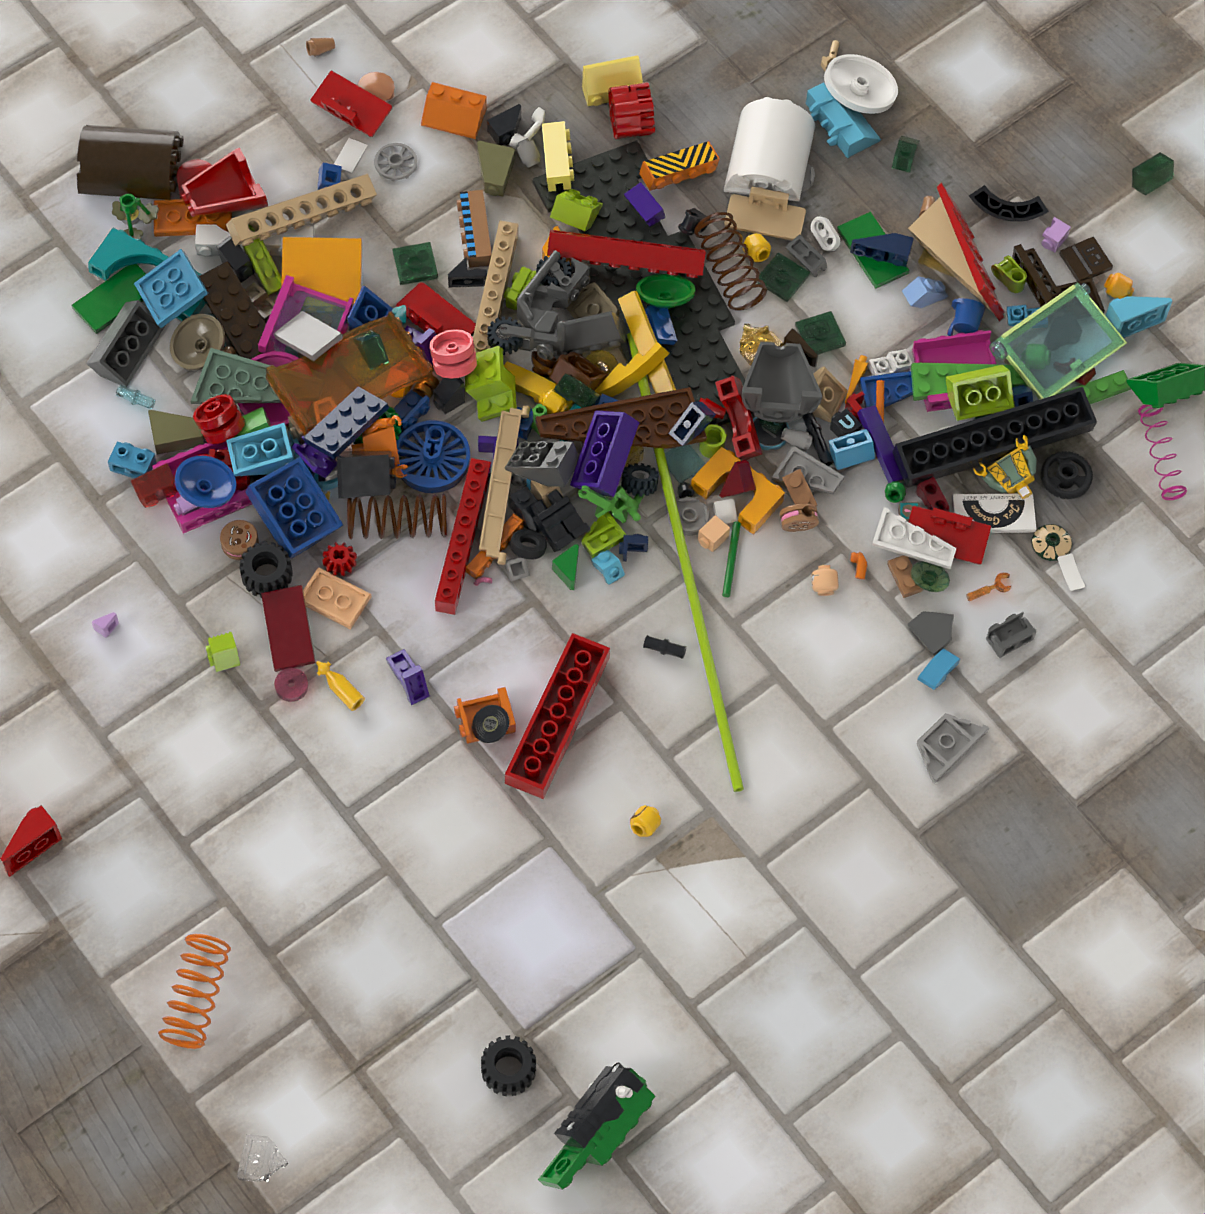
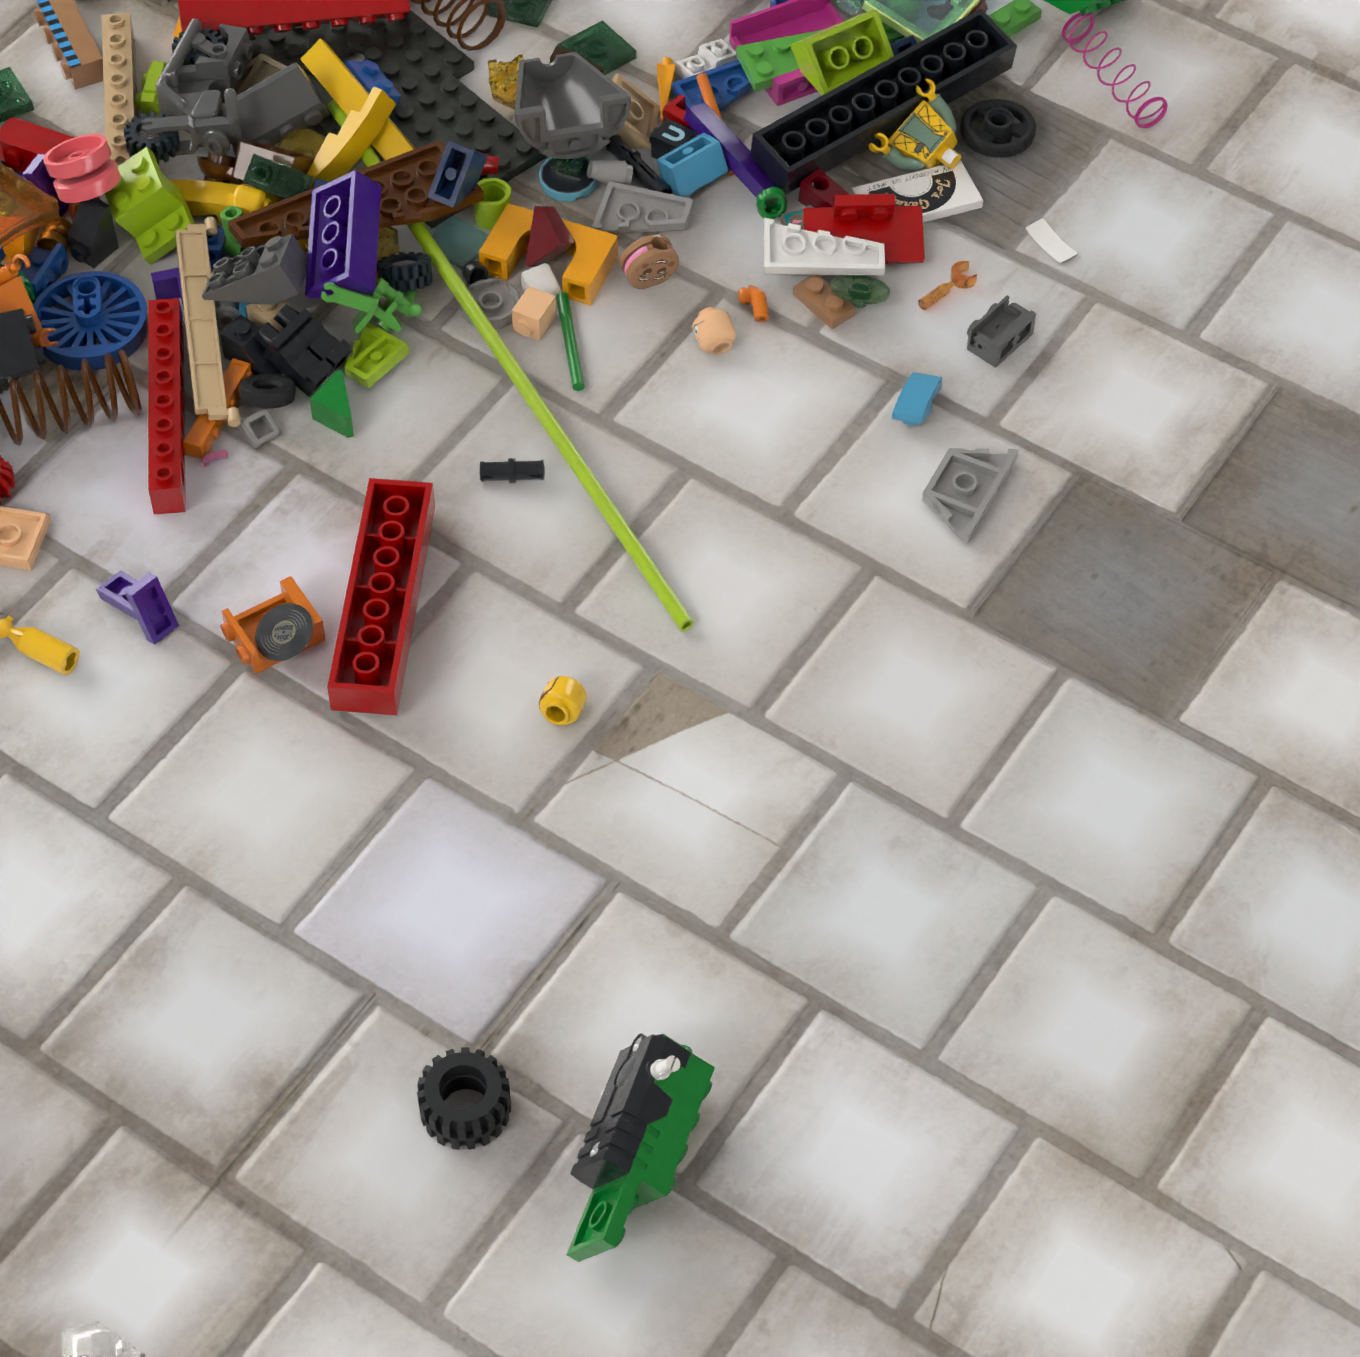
camera: 15 degrees left, 10 degrees down
black slope [448,257,487,288] -> none
medium azure bracket [591,550,625,585] -> none
dark blue bracket [619,534,648,562] -> none
green dish [636,274,695,309] -> none
red arch [715,376,763,460] -> none
medium nougat plate [782,469,818,506] -> none
dark grey slope [907,611,954,655] -> none
tan dish [1031,524,1072,561] -> none

